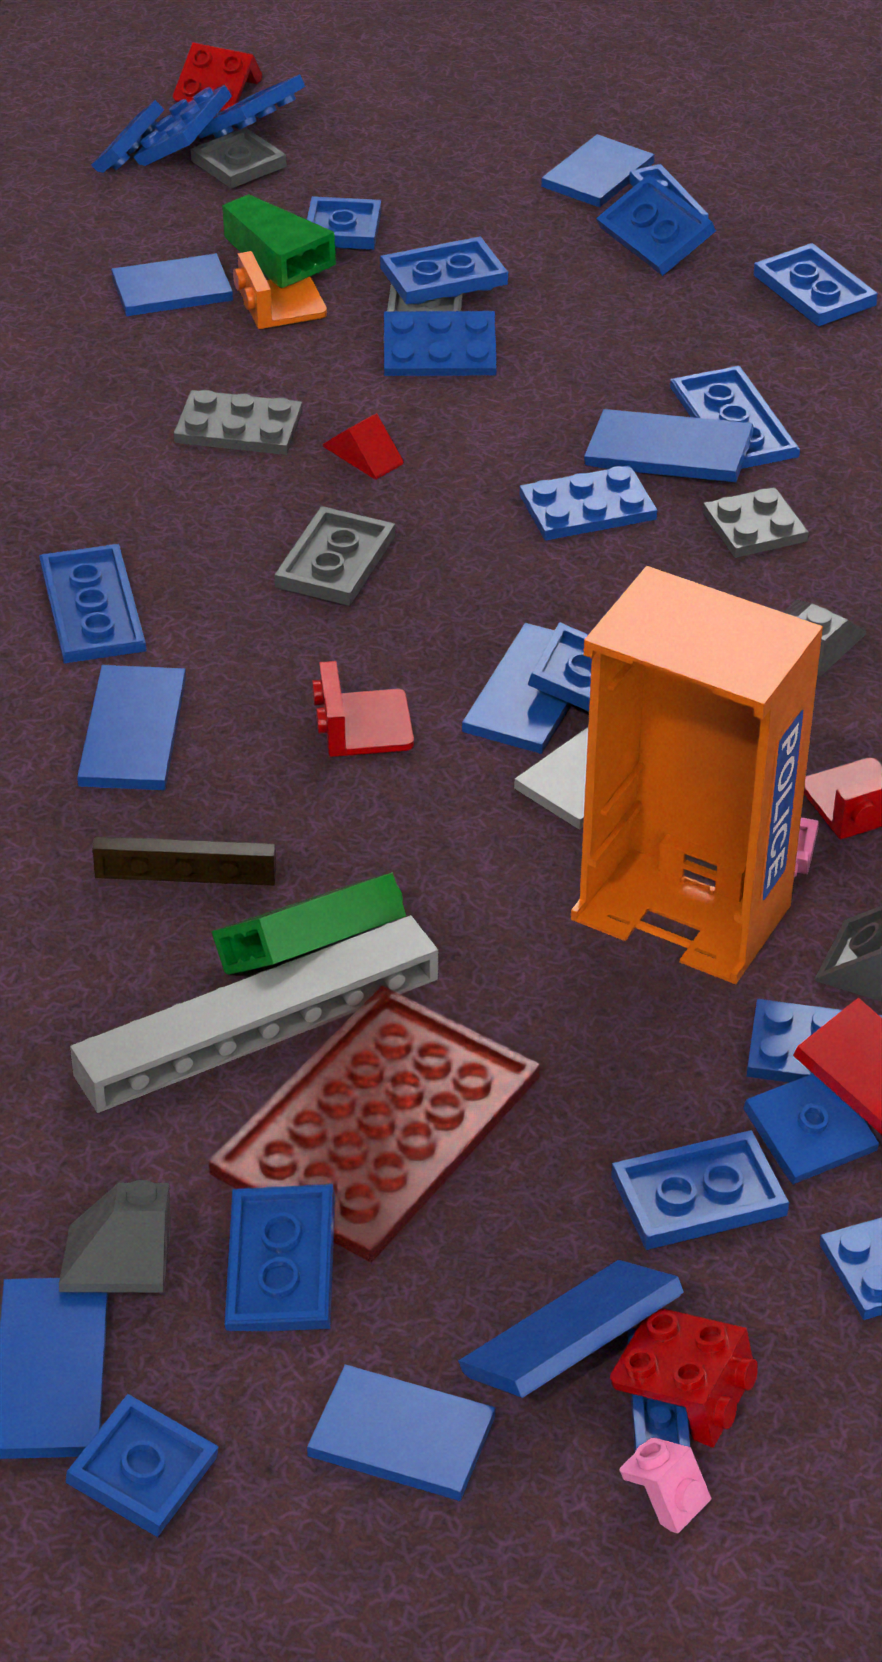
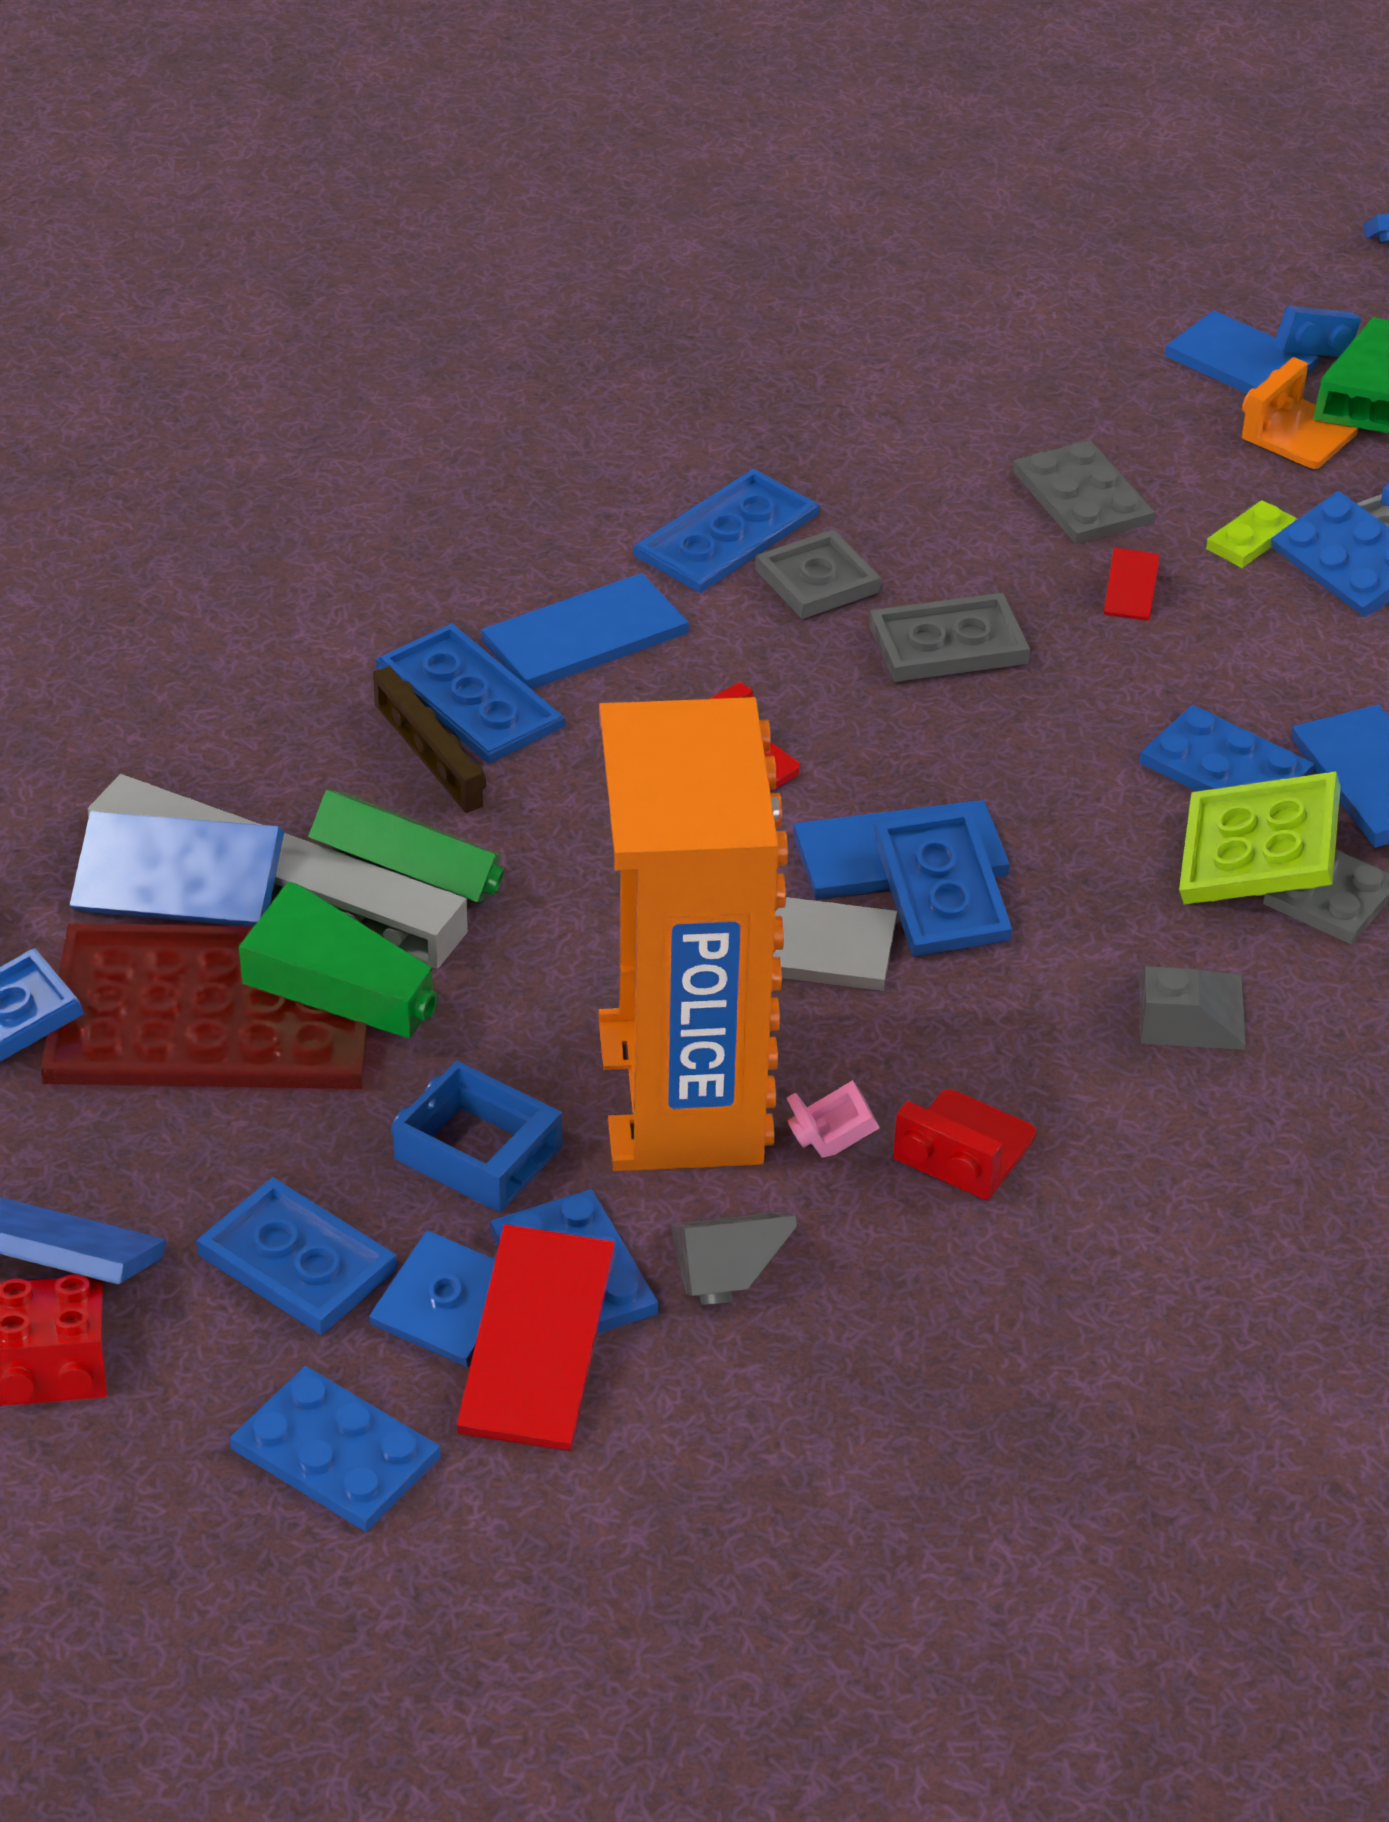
camera: 55 degrees right, 0 degrees up
none -> tile [69,811,284,927]
none -> green slope [239,881,438,1039]
none -> blue tile [376,623,565,764]
none -> blue window [391,1060,563,1213]
none -> dark grey plate [755,529,881,619]
none -> lime plate [1179,771,1341,905]
none -> lime plate [1206,500,1298,568]
none -> blue plate [1273,306,1362,357]

